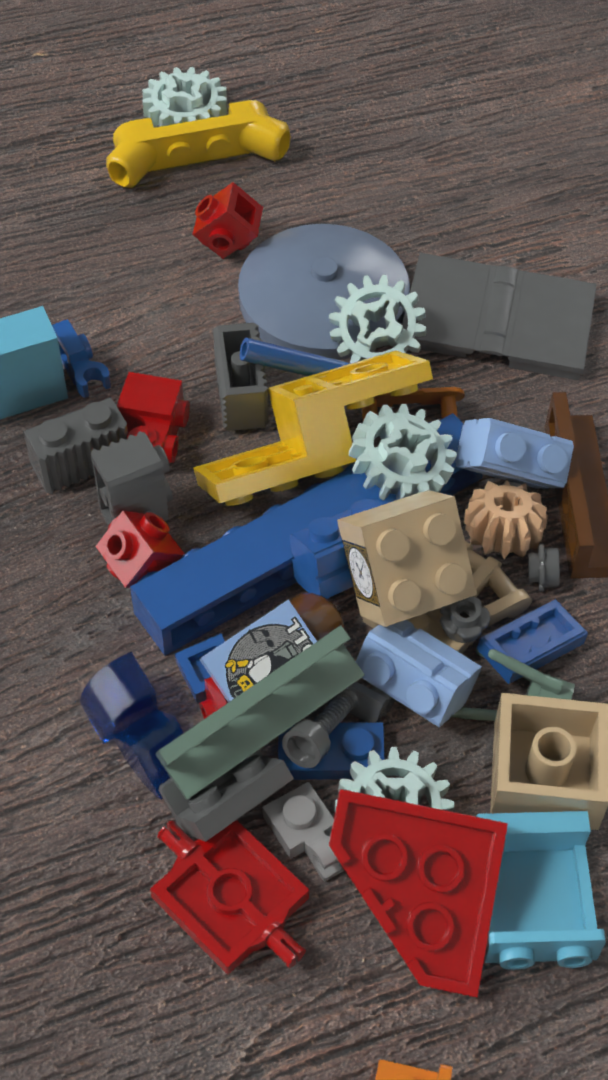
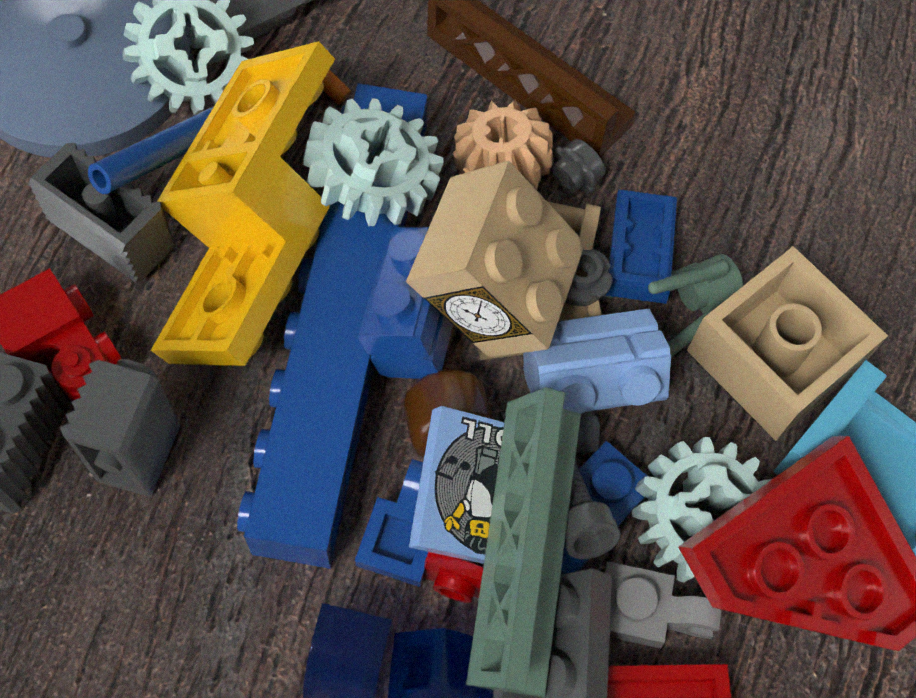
camera: 50 degrees left, 10 degrees up
red brick [95,511,184,588] -> none
light blue brick [455,418,574,489] -> none

